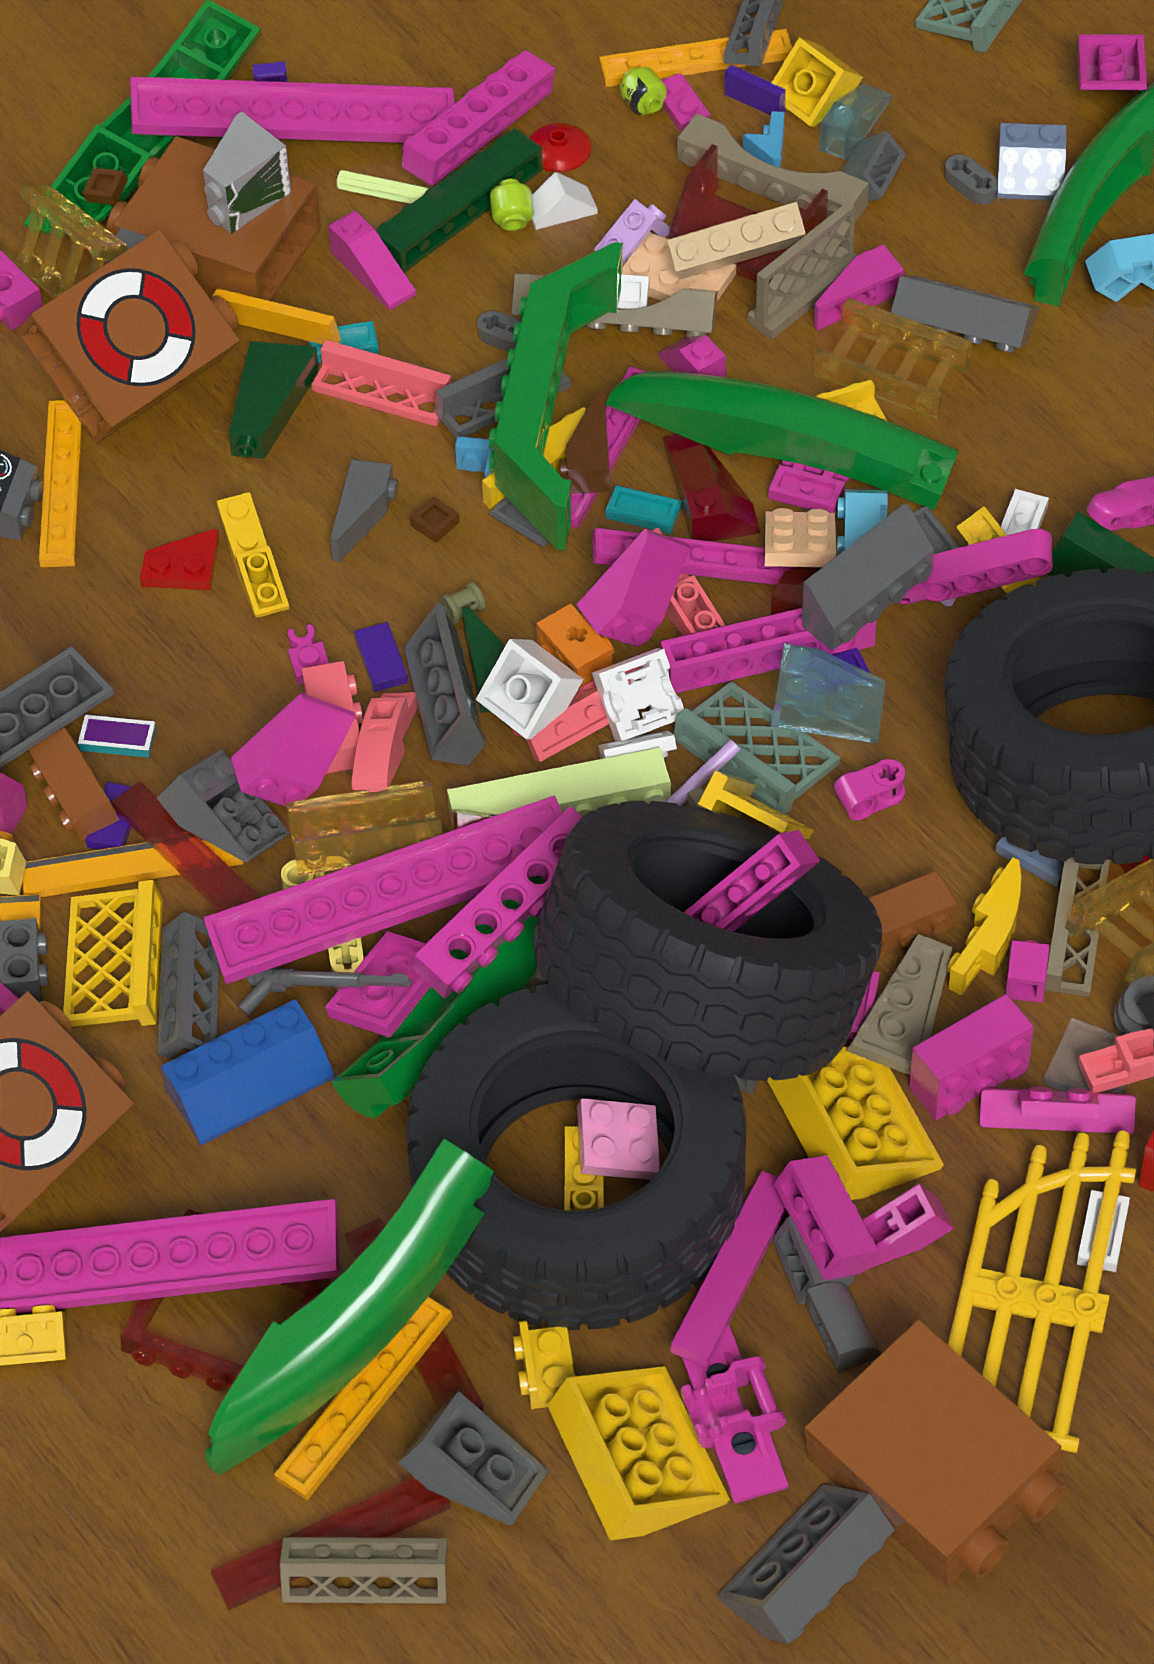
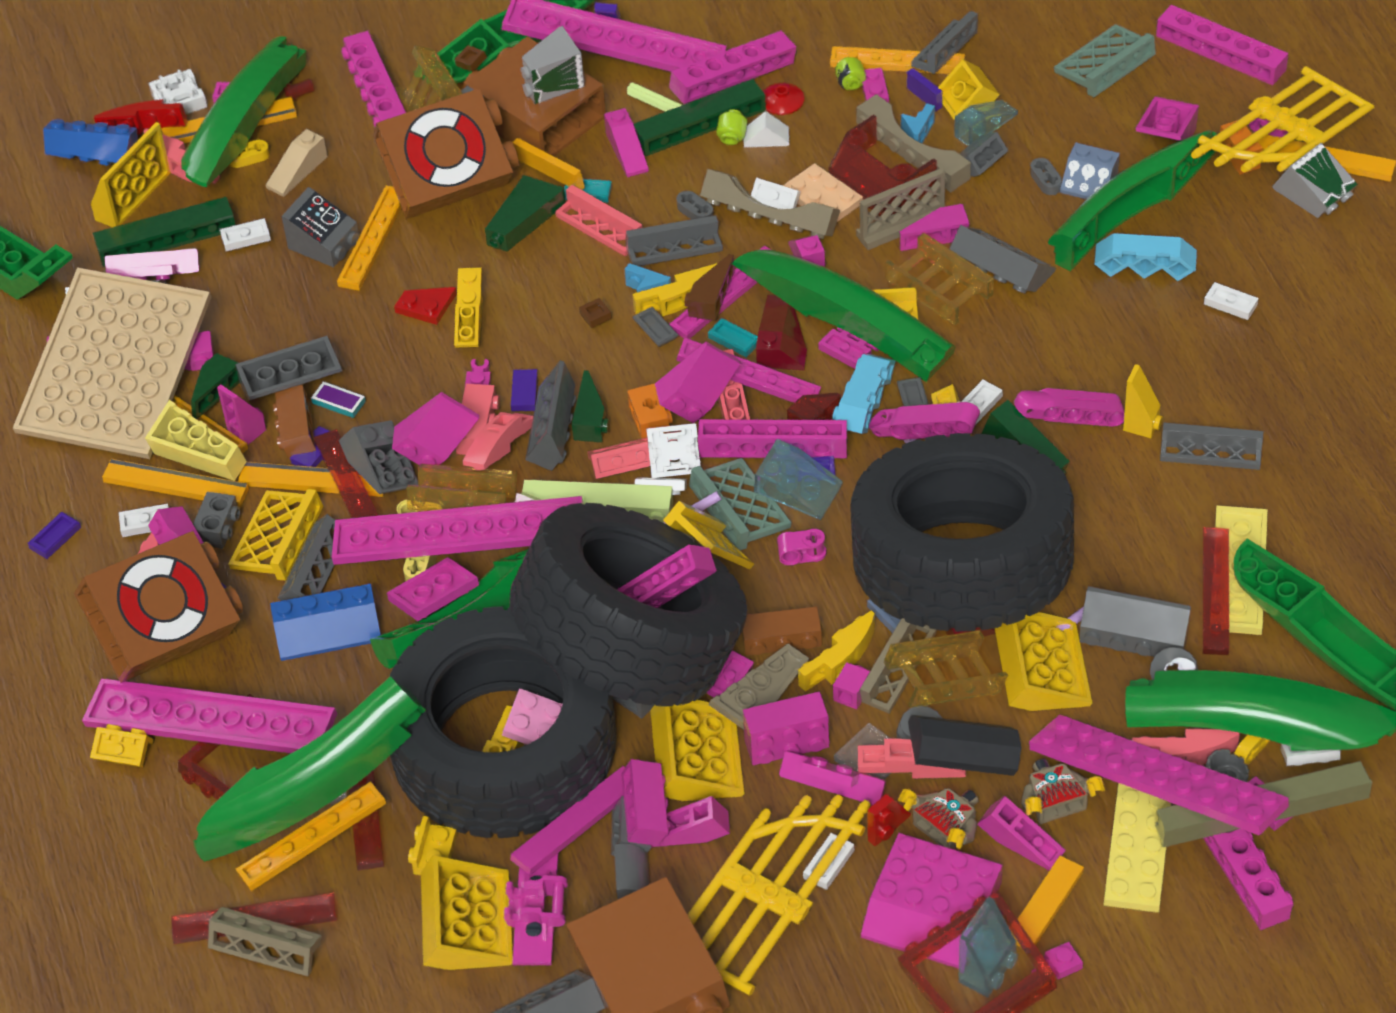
camera: 20 degrees right, 5 degrees down
dark grey piece [238,968,412,1016] -> none
dark grey slope [330,459,398,562] -> none
dark grey slope [399,1391,549,1525] -> none
dark pink brick [412,806,582,999] -> none
olive bush [440,581,486,625] -> none
white slope [476,639,584,739] -> none
green slope [489,242,623,551] -> none
lavender bracket [595,199,672,265] -> none
tan brick [667,202,807,279] -> none
light nougat plate [765,508,836,567] -> none
dark grey slope [802,503,934,651] -> none

